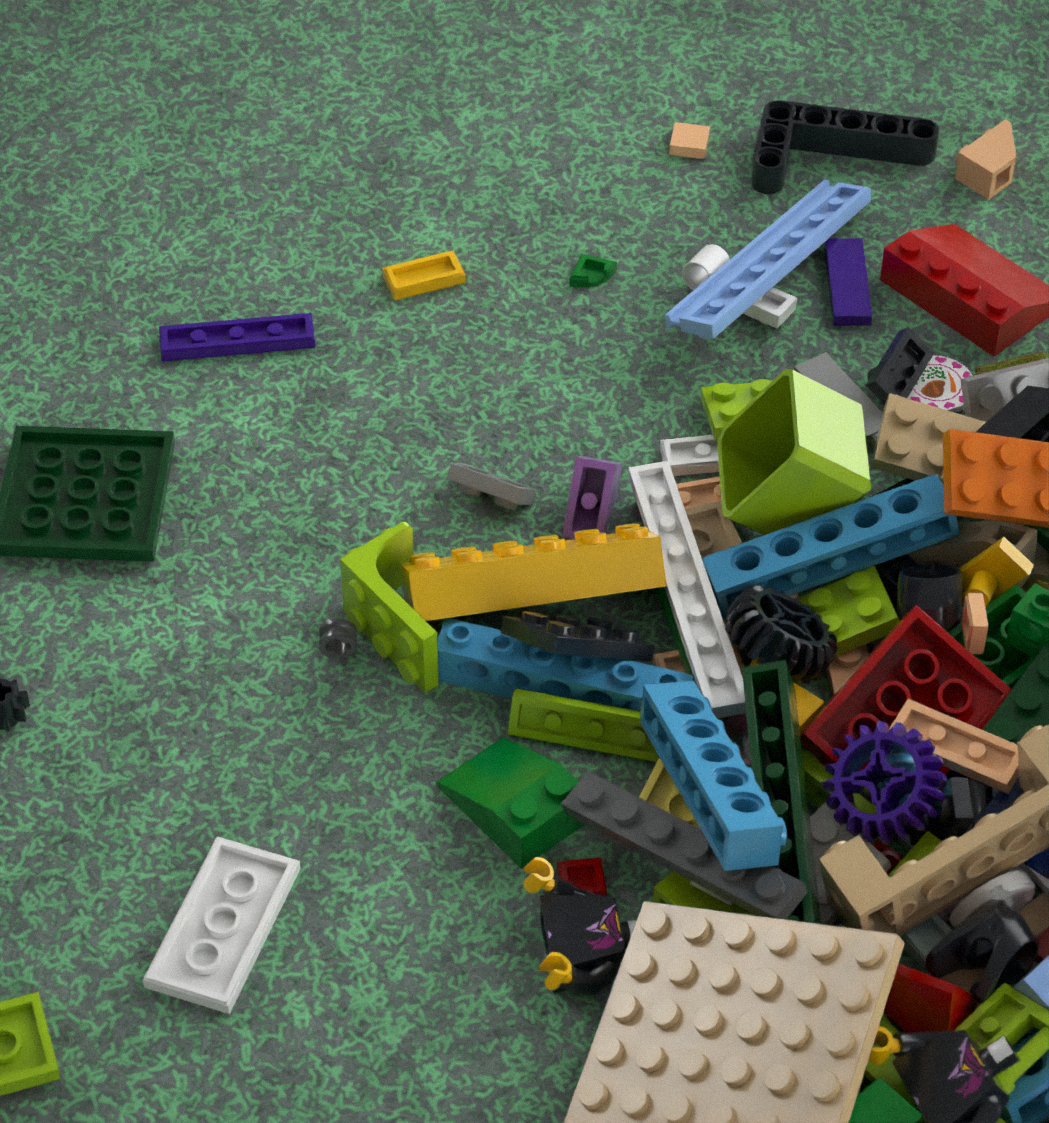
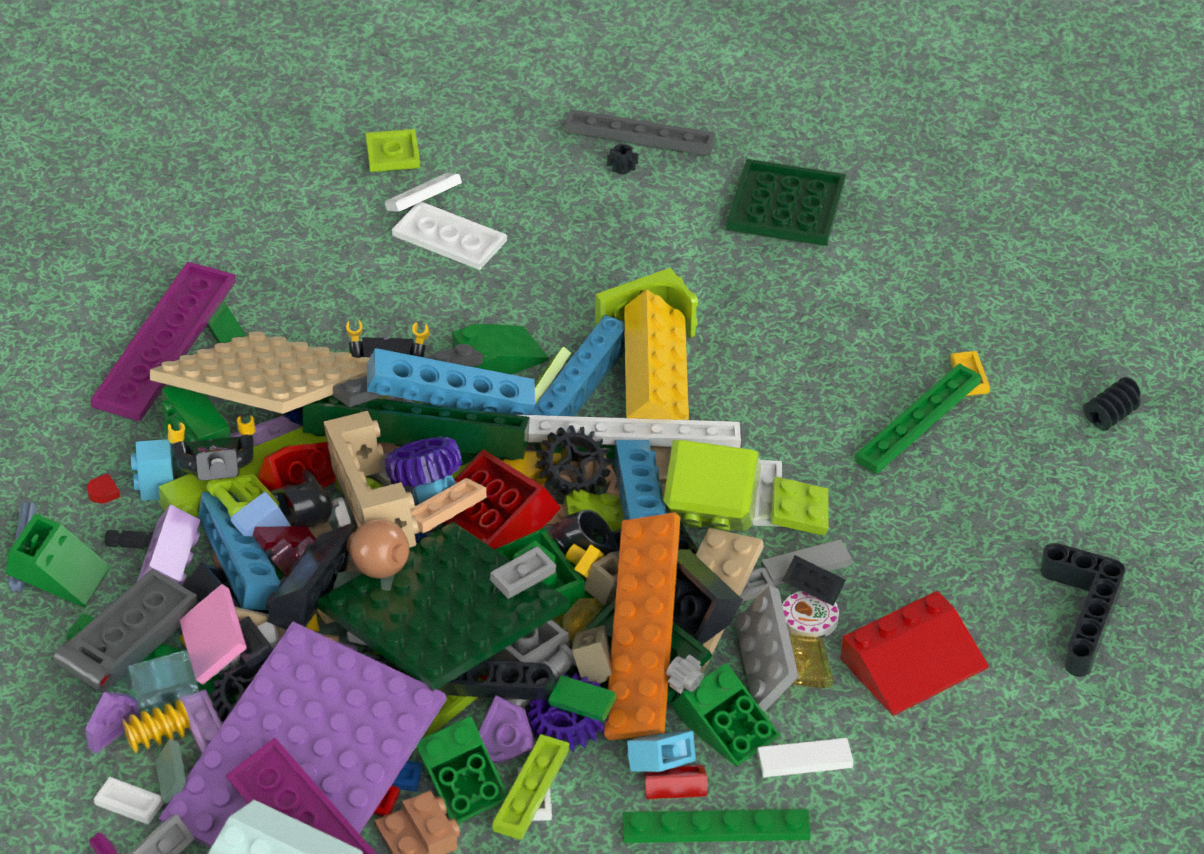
camera: 100 degrees right, 5 degrees down
dark purple tile [159,313,315,362] -> none
light grey plate [446,463,536,510] -> none
black plate [500,611,655,662] -> none
medium lavender slope [562,456,623,539] -> none
green tile [569,254,617,288] -> none
light blue plate [665,180,871,339] -> none
light nougat tile [669,122,710,159] -> none
white plate [682,244,797,328] -> none
dark purple tile [824,238,872,326] -> none
light nougat slope [955,119,1016,200] -> none
light nougat tile [961,593,989,654] -> none
none -> white tile [384,173,462,212]
none -> green plate [855,363,981,474]
none -> black piece [1083,377,1141,431]

